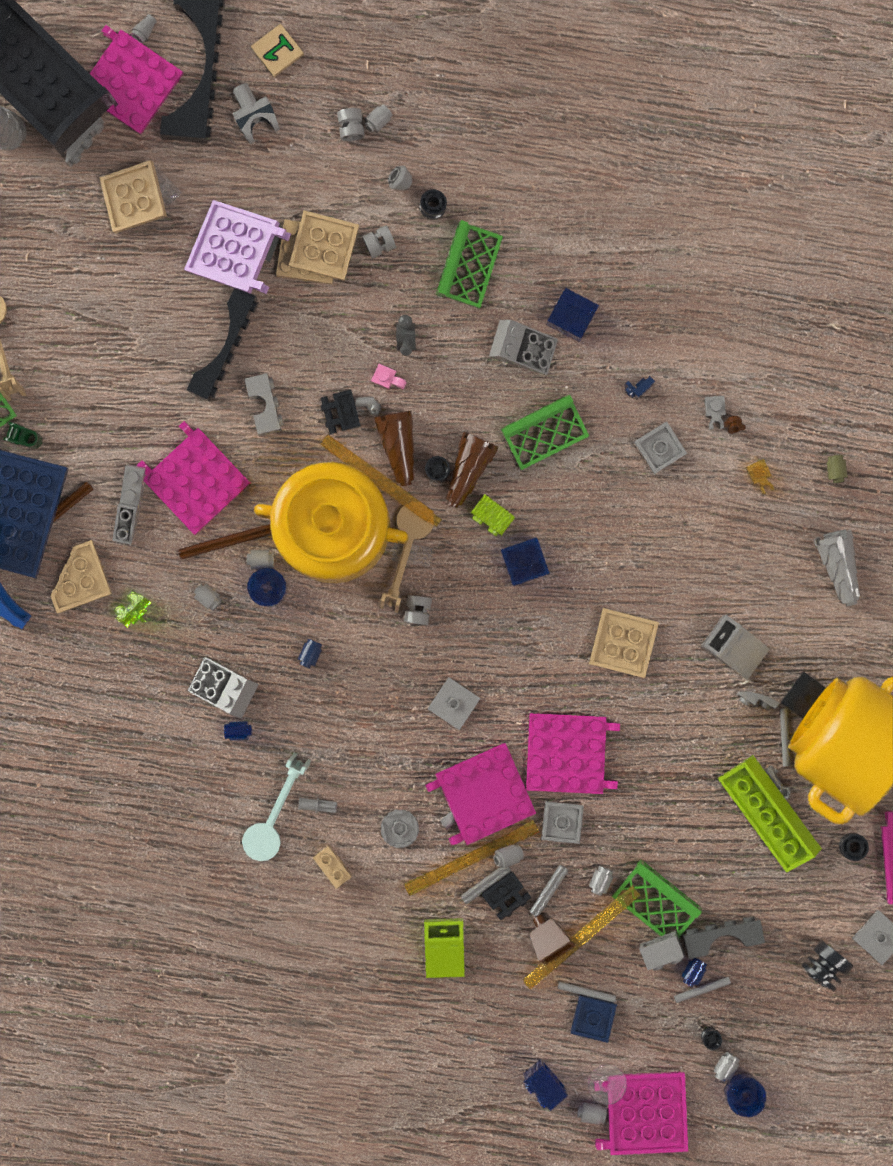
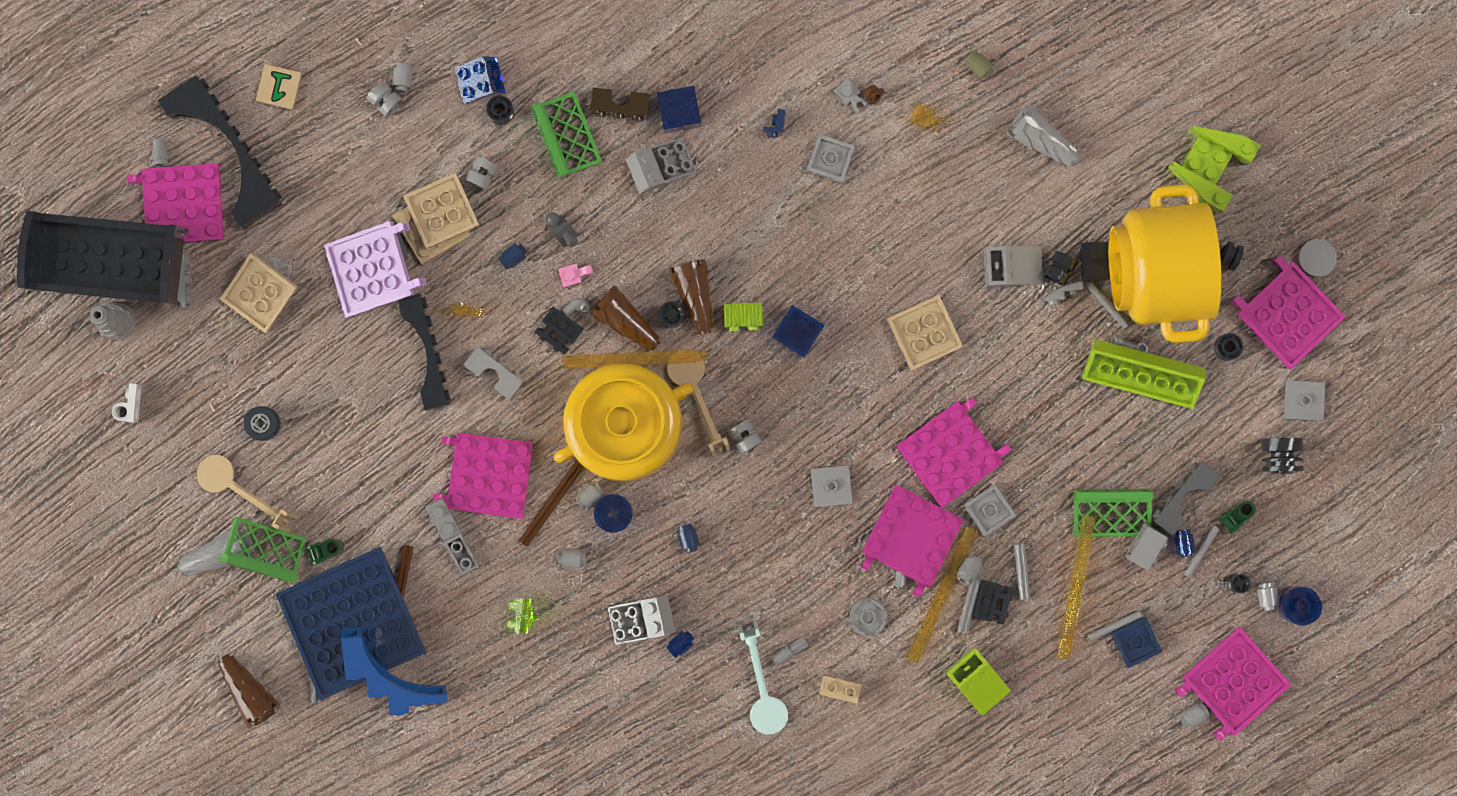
camera: 45 degrees left, 0 degrees up
tan plate [50,540,112,614] -> none
light grey connector [232,83,280,144] -> none
light grey cone [388,165,412,191] -> none
bright green fence [500,395,589,470] -> none
clear blue brick [523,1059,568,1111] -> none
torso [530,915,576,966] -> none
clear dish [588,1064,627,1105] -> none
light grey brick [589,865,614,896] -> none
none -> black wheel [243,406,281,441]
none -> clear yellow plate [449,302,484,318]
none -> clear blue bracket [455,56,506,104]
none -> dark blue brick [498,243,527,270]
none -> dark brown arch [590,87,650,122]
none -> black wheel [1043,251,1078,286]
none -> dark green piece [1218,500,1256,534]

